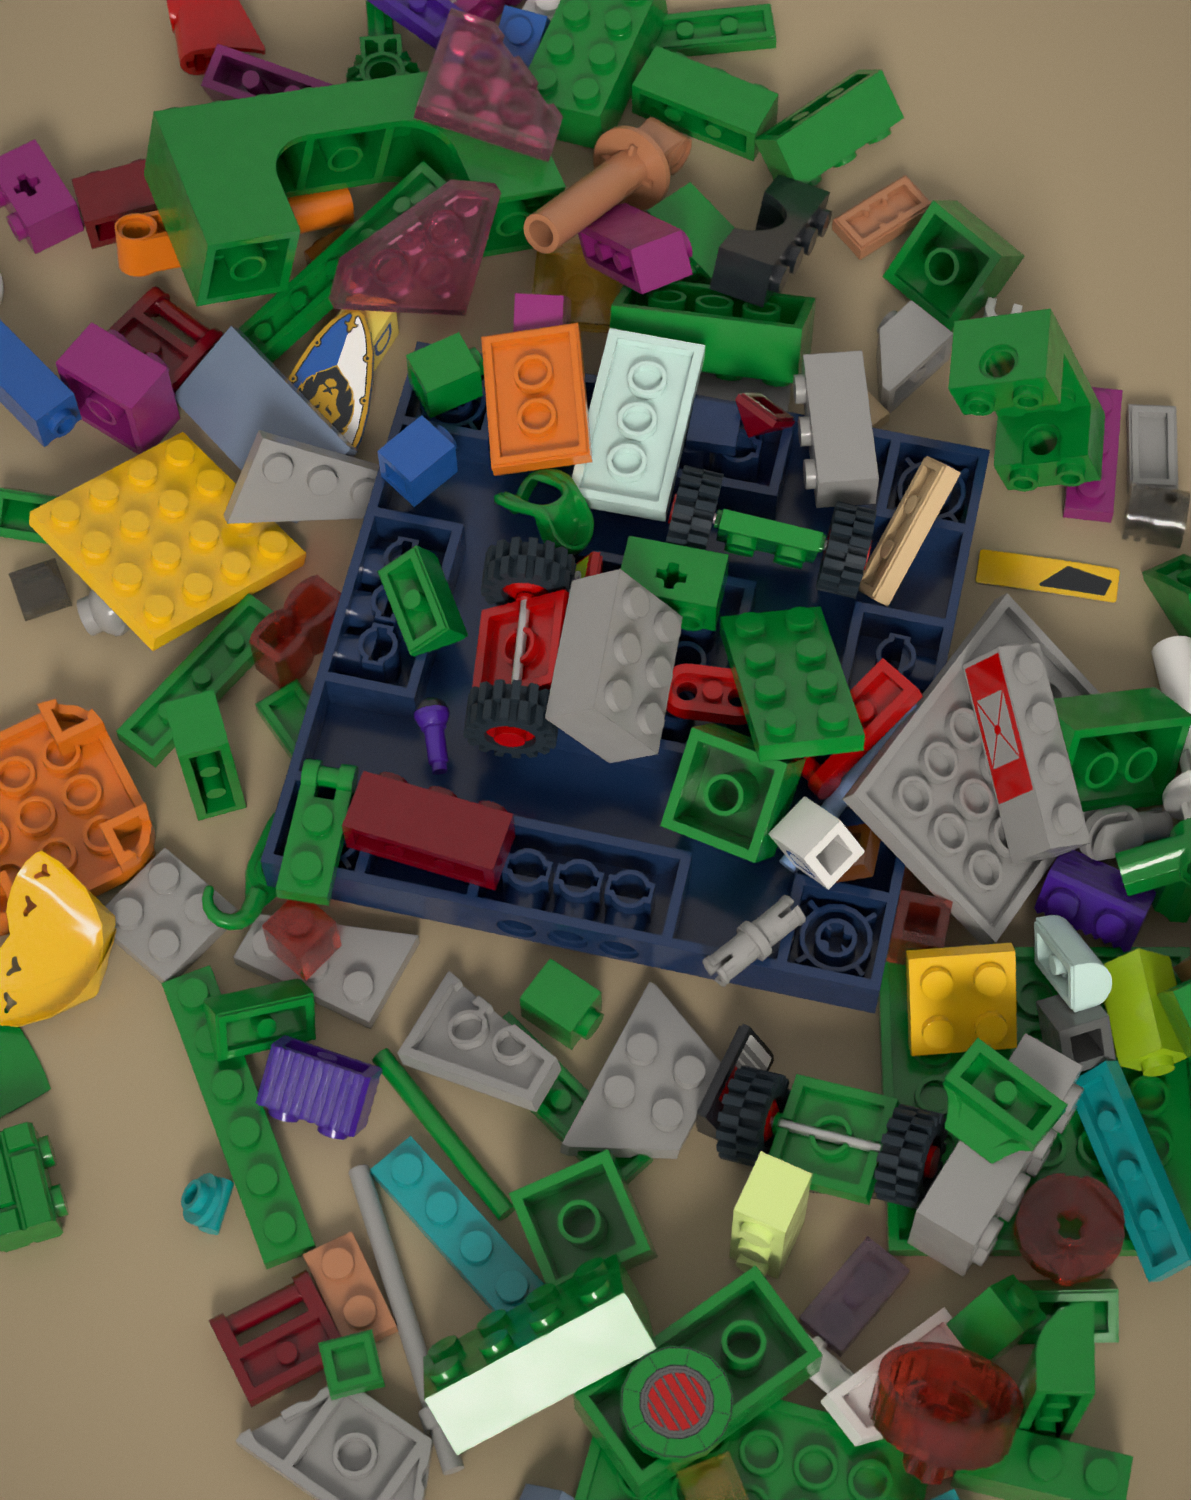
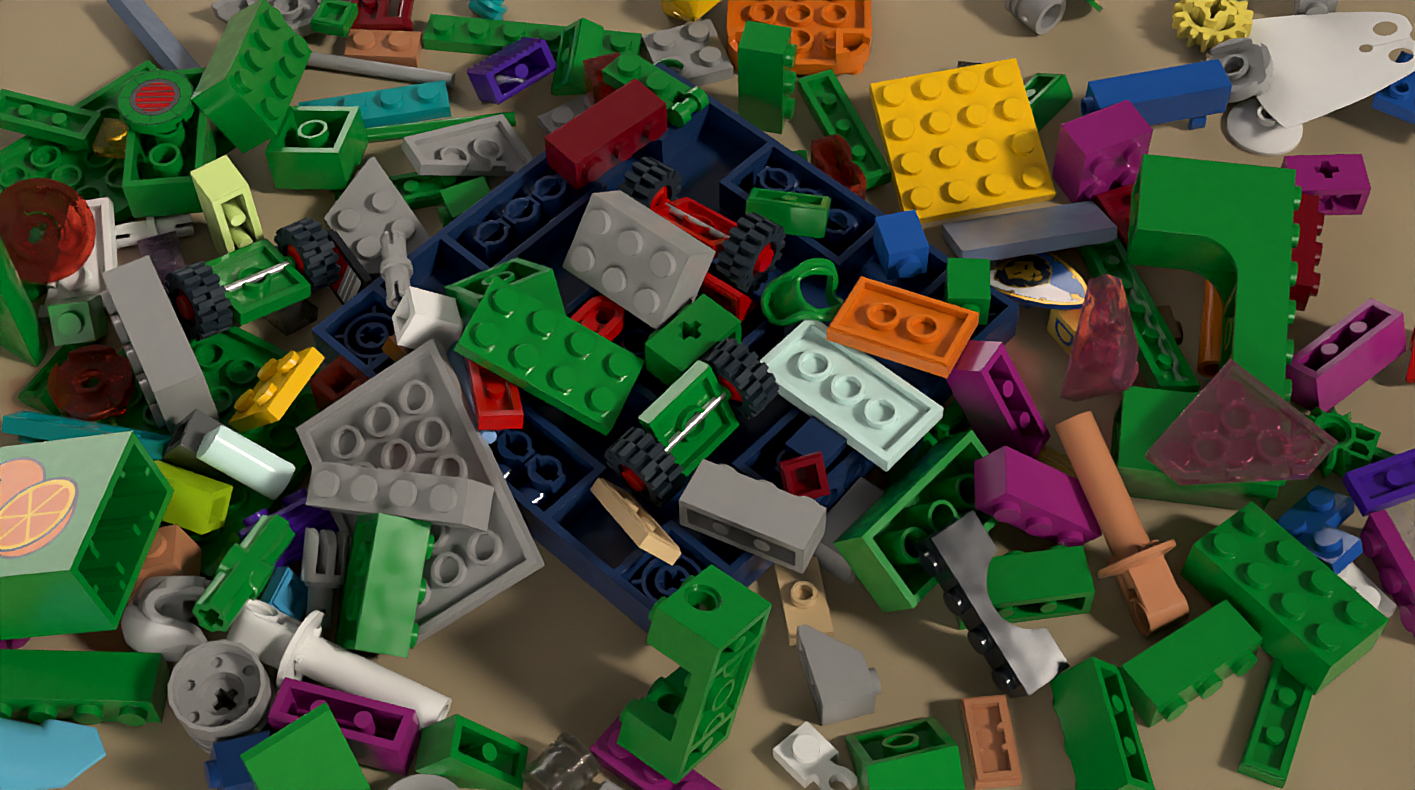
camera: 120 degrees right, 10 degrees down
light grey wing [223,430,379,524] -> none
dark purple piece [414,697,450,775] -> none
green slope [943,1038,1068,1164] -> none
yellow sticker [976,549,1120,603] -> none

